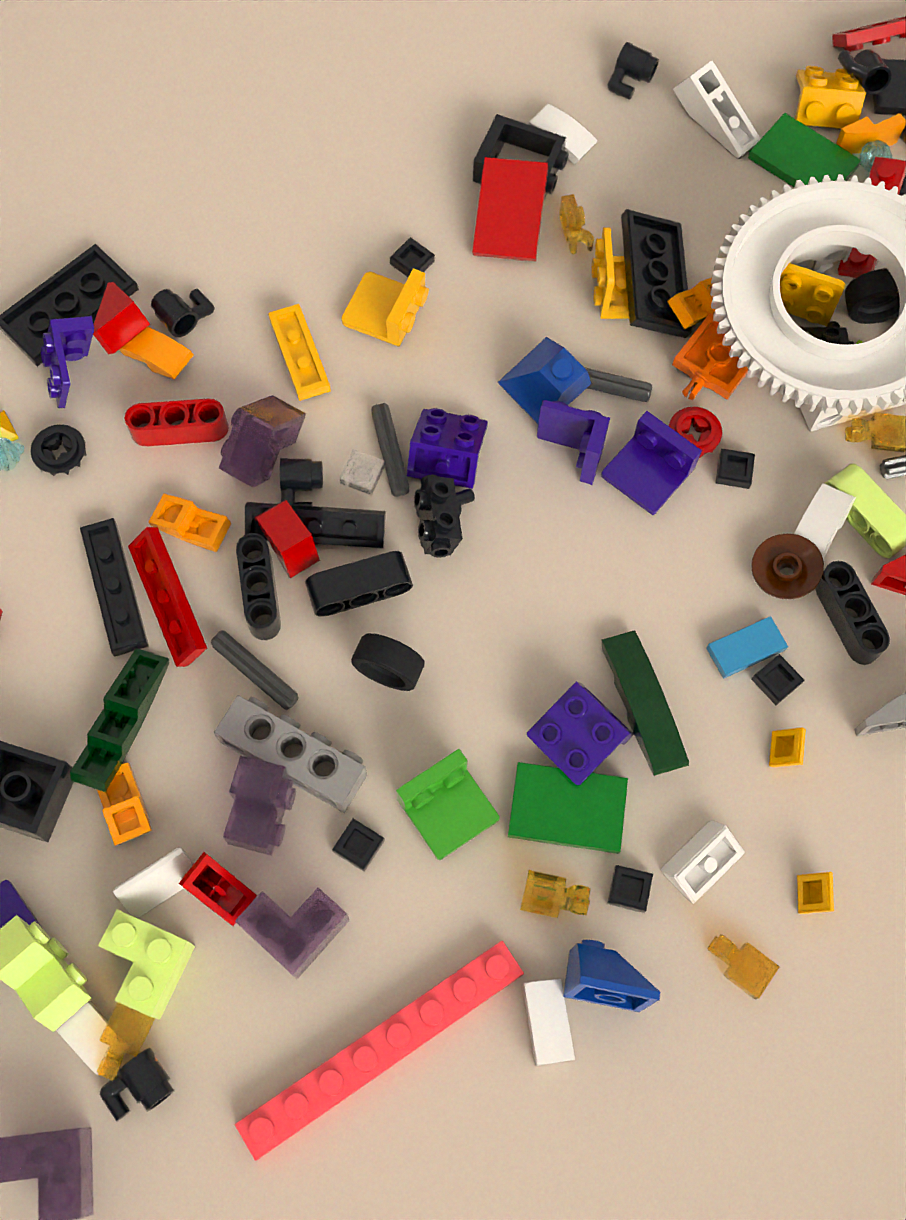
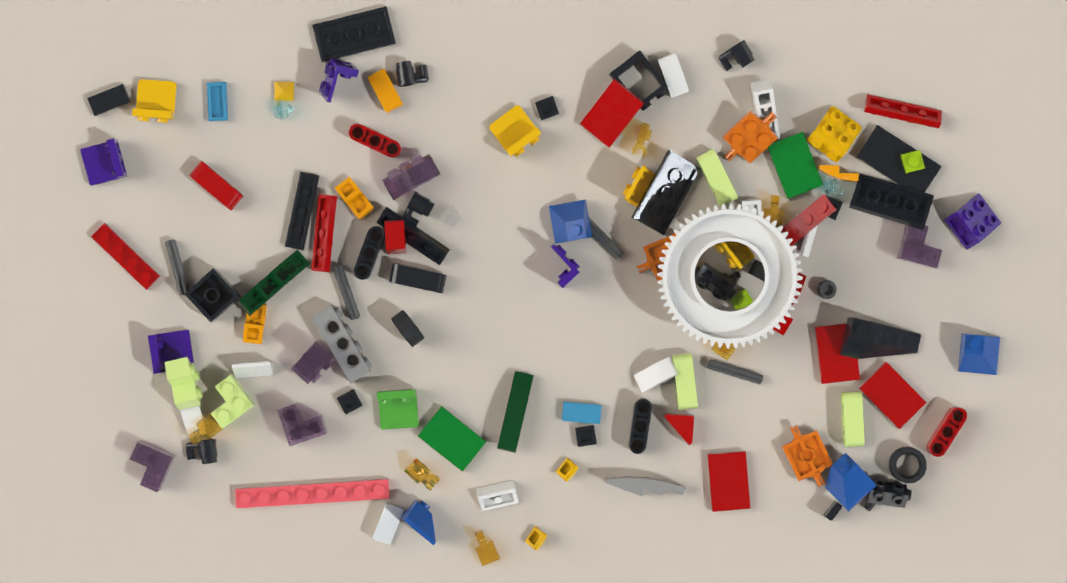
camera: 30 degrees right, 20 degrees up
black gear [30,424,87,476] -> none
slope [93,282,150,354] -> none
red slope [178,852,257,926] -> none
yellow plate [268,304,331,401] -> none
dark grey axle [371,403,410,497] -> none
dark purple bracket [407,408,488,489] -> none
black brick [414,474,475,558] -> none
dark purple bracket [527,681,634,785] -> none
dark purple bracket [601,411,702,515] -> none
black tile [607,865,653,913] -> none
light orange slope [667,278,716,329] -> none
red gear [669,407,722,458] -> none
black tile [715,448,755,489] -> none
reddish brown dish [751,533,824,599] -> none
black piece [838,50,892,95] -> none
none -> yellowish green beam [696,149,738,207]
none -> orange plate [723,110,778,163]

